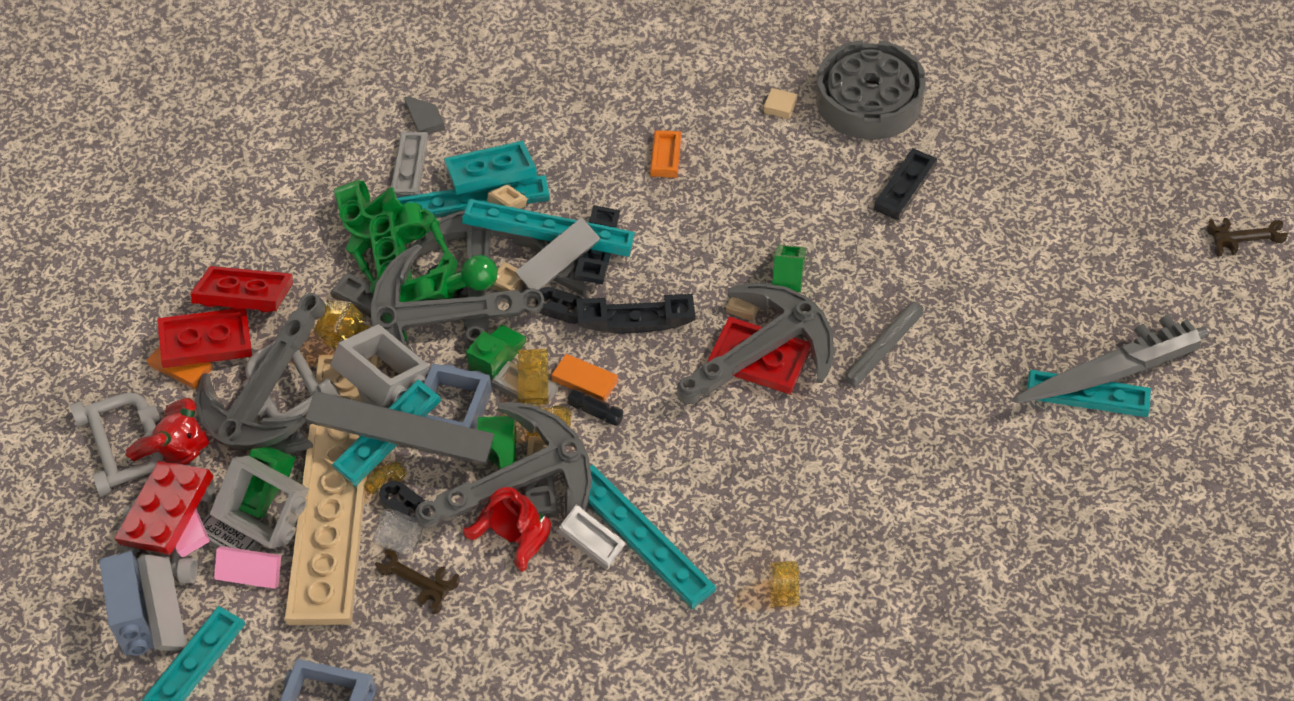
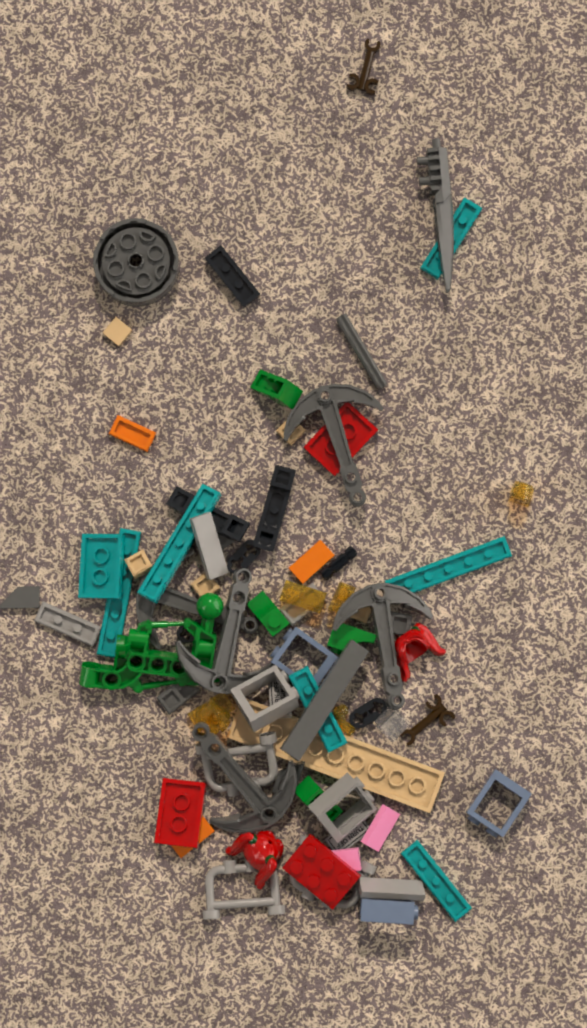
camera: 70 degrees left, 30 degrees up
red plate [190,266,293,312] -> none
tile [556,504,626,569] -> none

